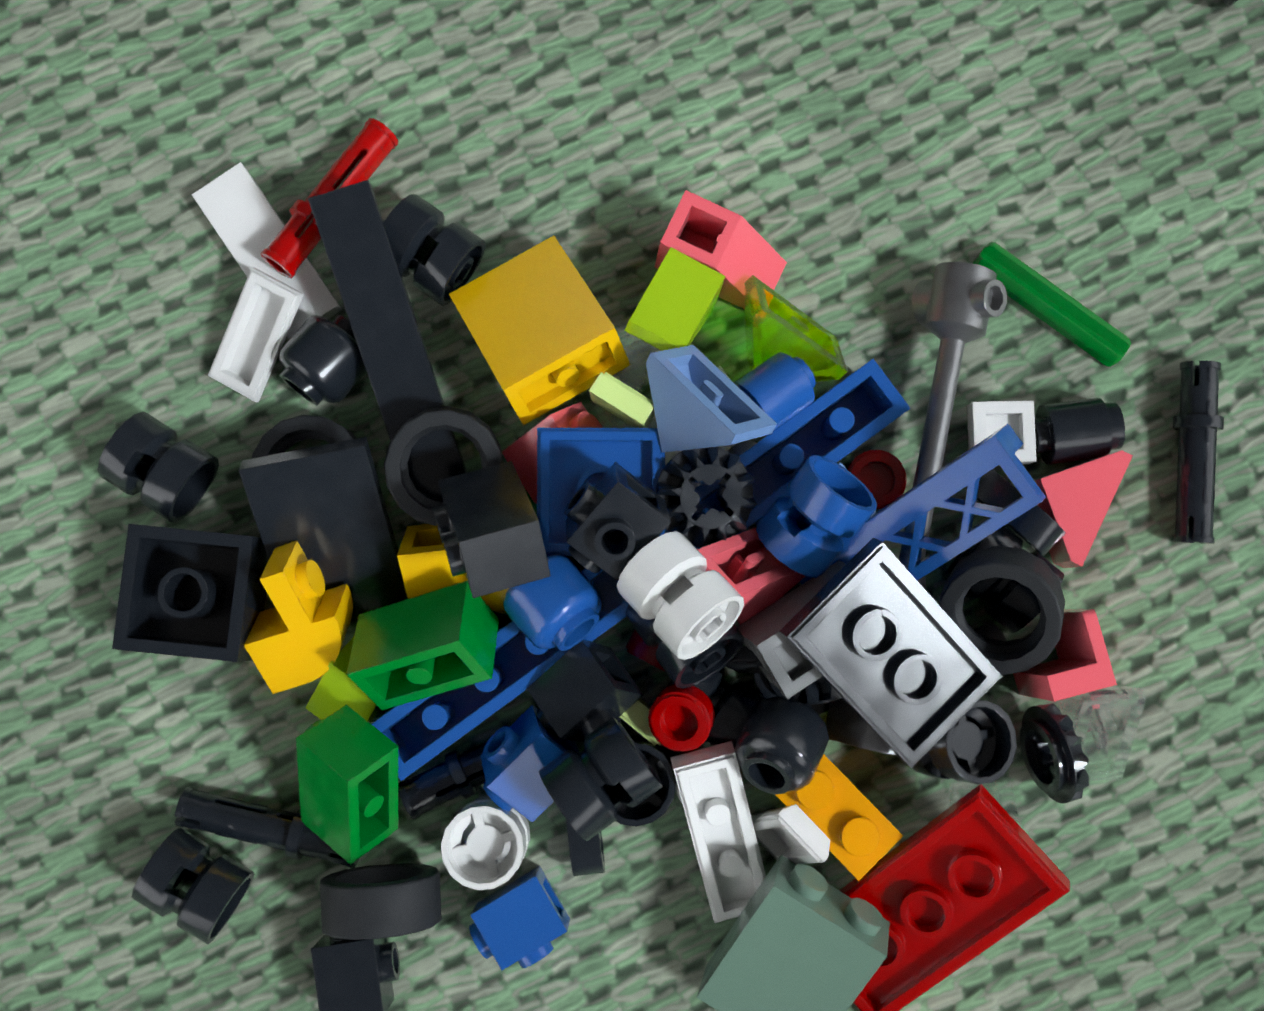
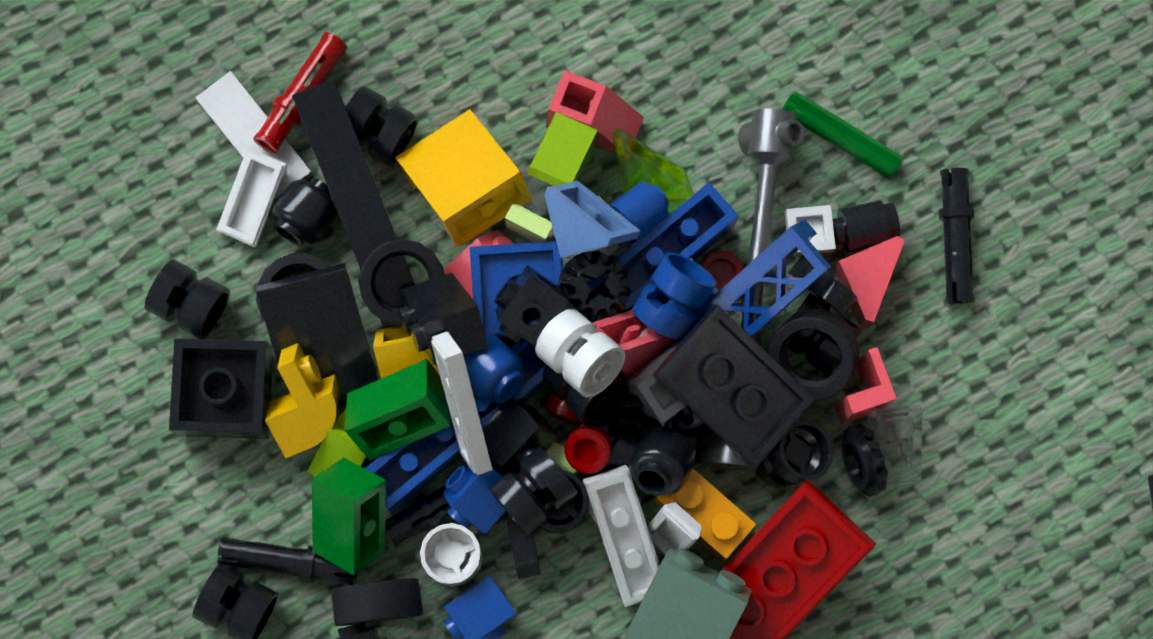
camera: 10 degrees left, 5 degrees down
none -> white tile [431,331,492,476]

